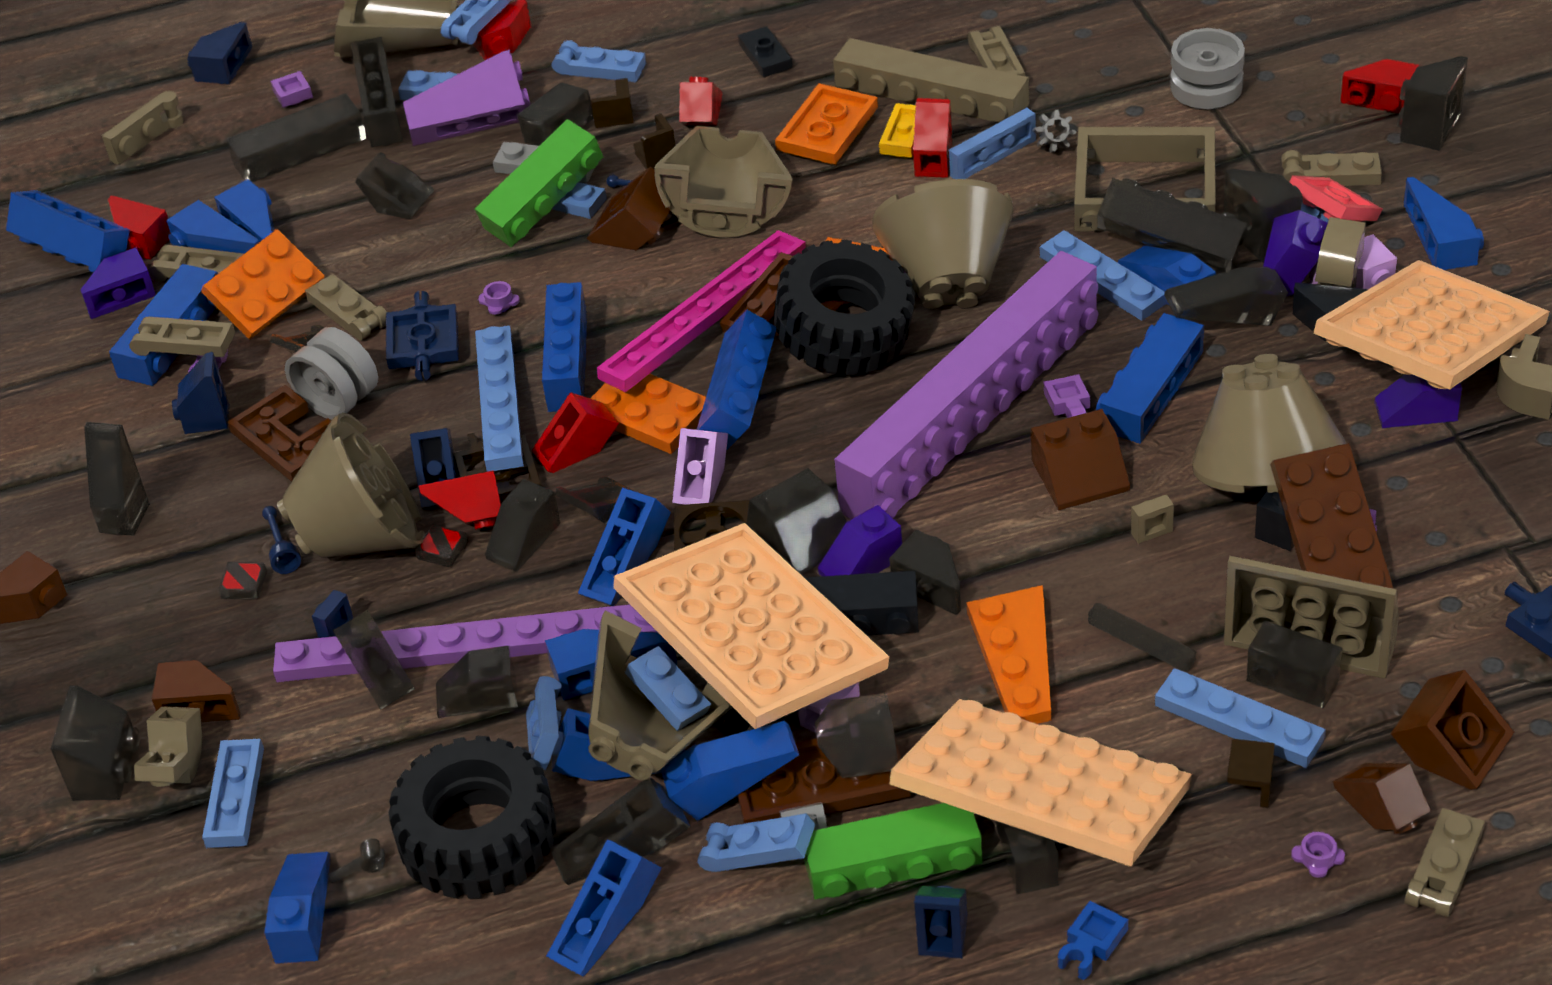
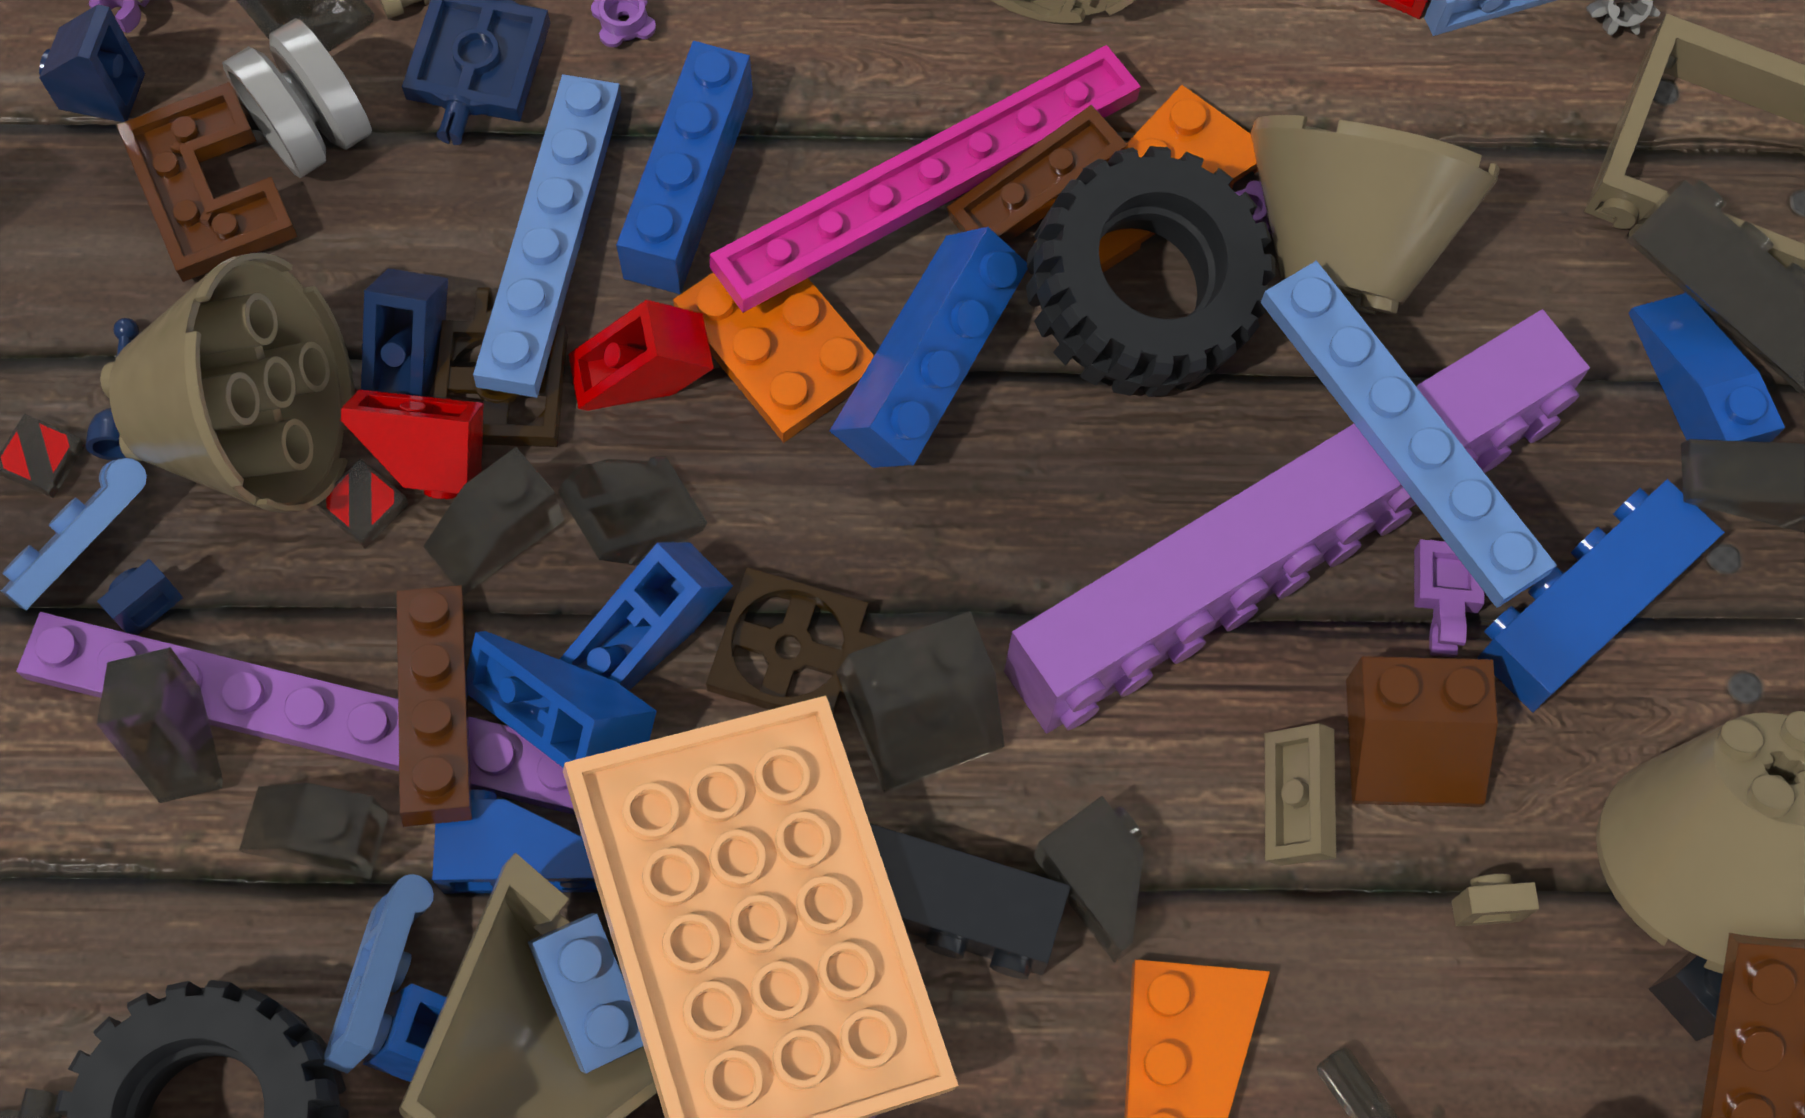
camera: 10 degrees right, 25 degrees up
lavender slope [672,428,728,504] -> none
dark purple slope [818,505,903,576] -> none
medium blue plate [1040,230,1167,321] -> none
none -> medium blue plate [1,458,147,610]
none -> reddish brown plate [397,585,472,827]
none -> blue slope [467,631,657,768]
none -> medium blue plate [1261,260,1557,608]
none -> dark tan plate [1264,723,1336,866]

